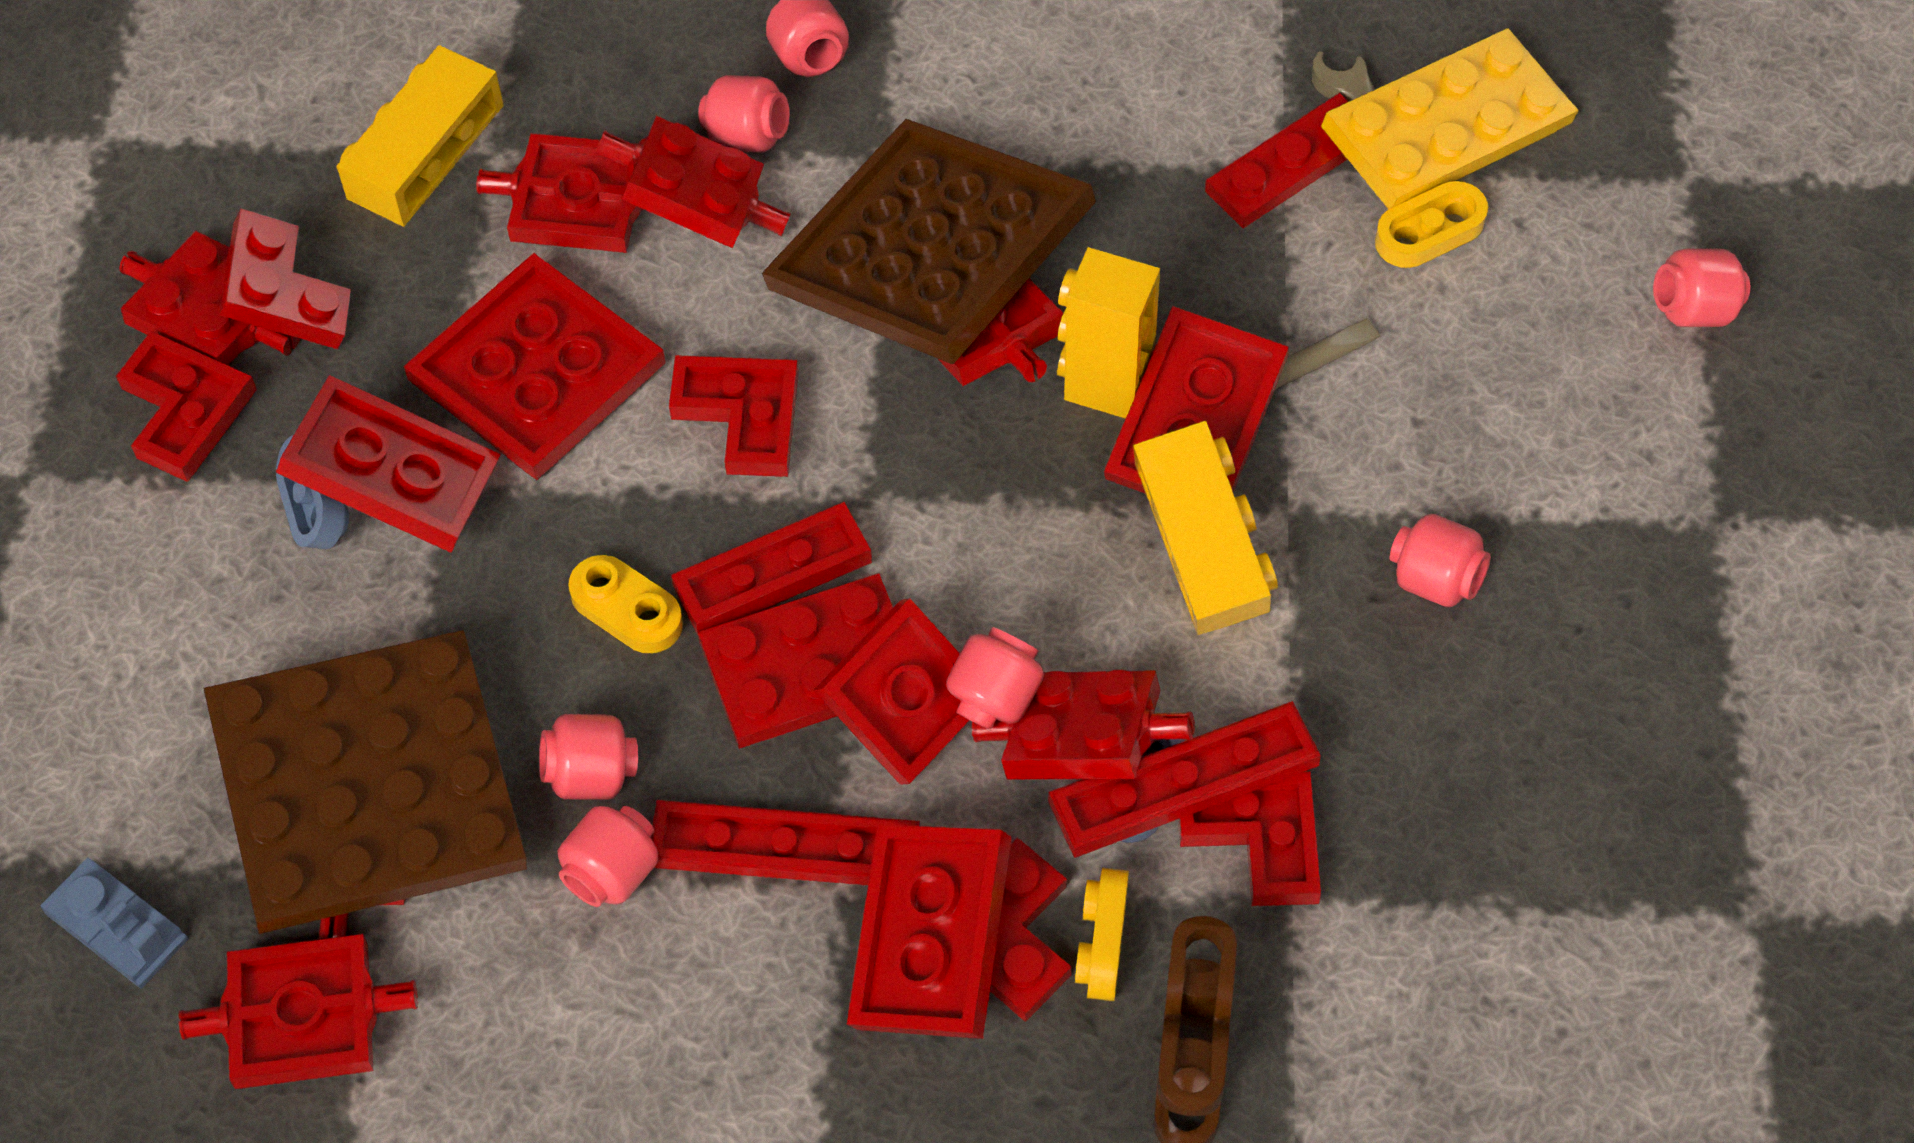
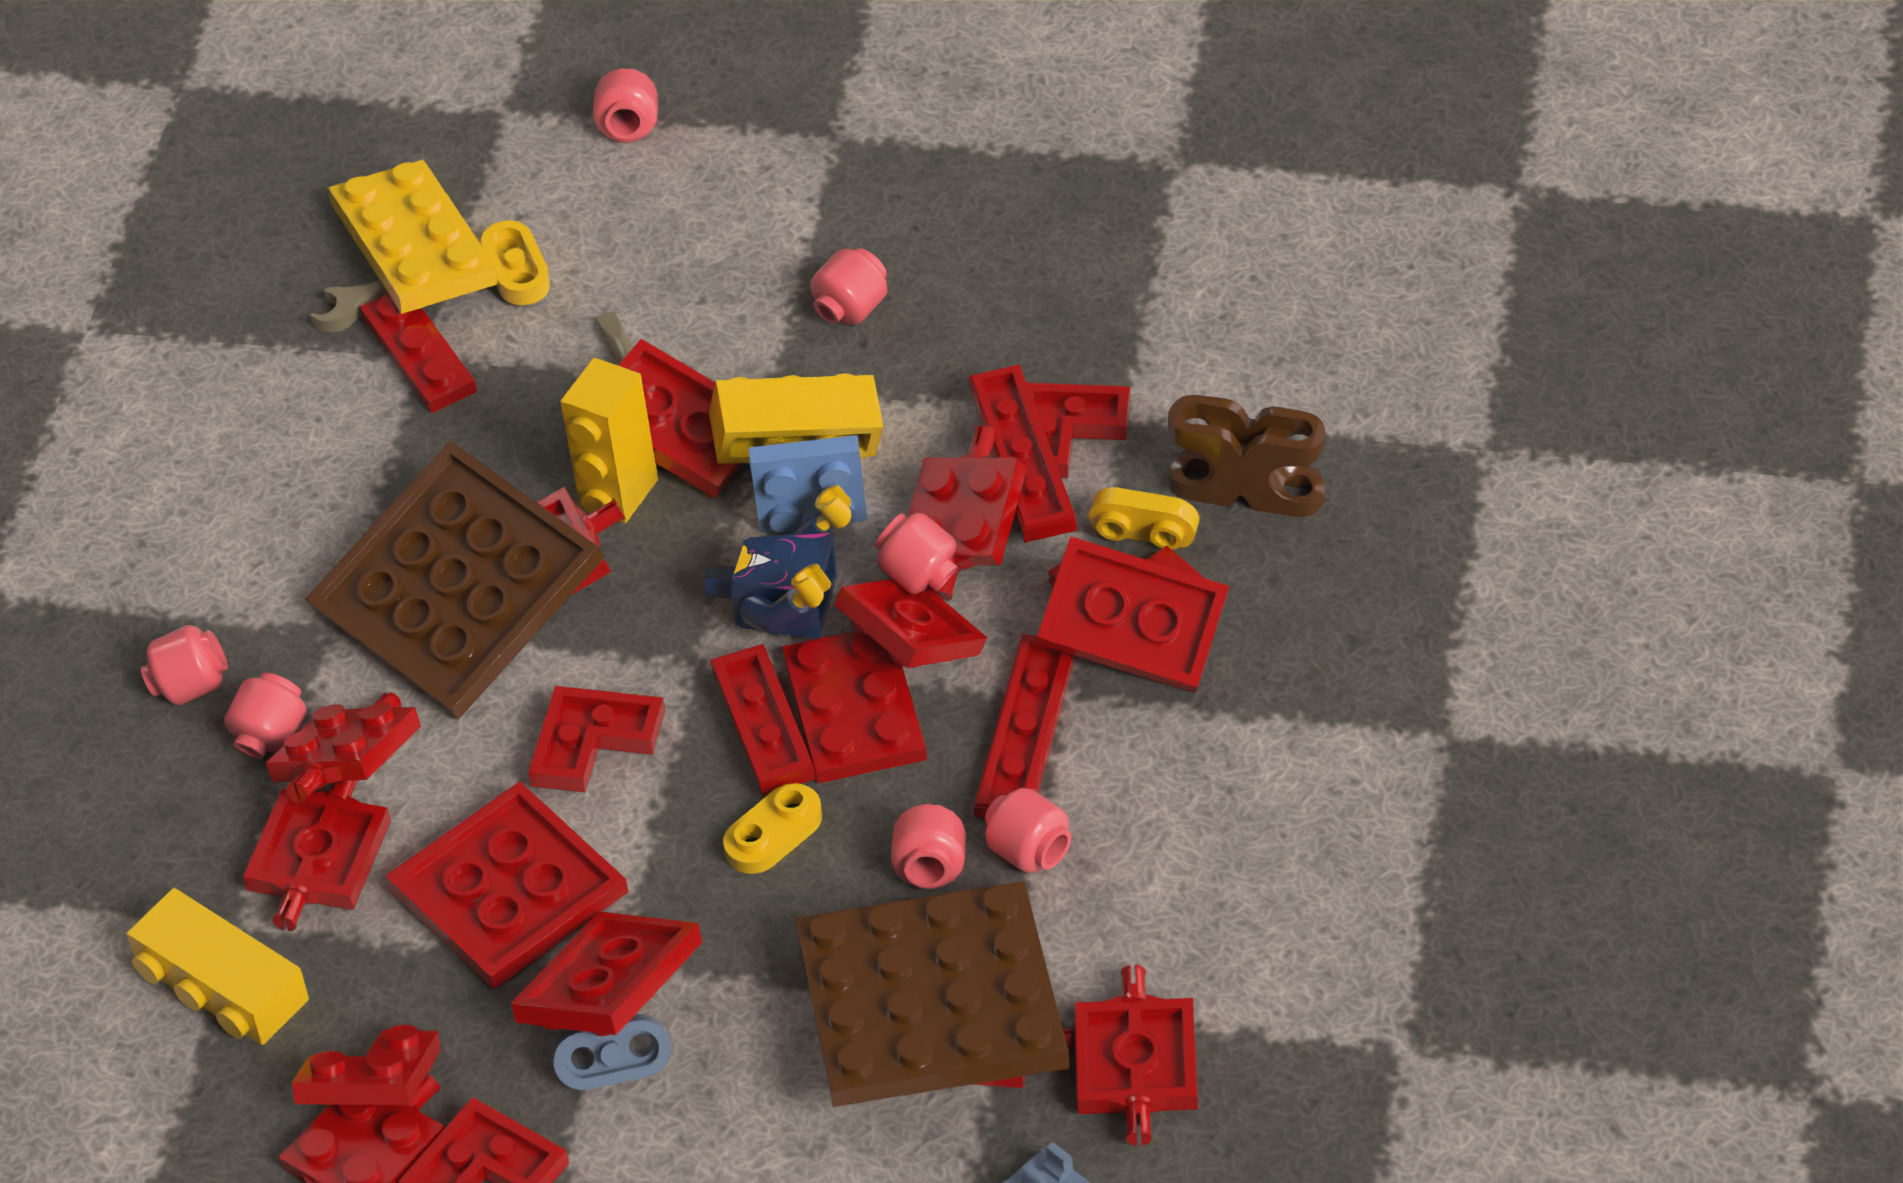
camera: 80 degrees left, 10 degrees down
none -> dark blue torso [704,485,851,638]
none -> medium blue plate [749,435,867,533]

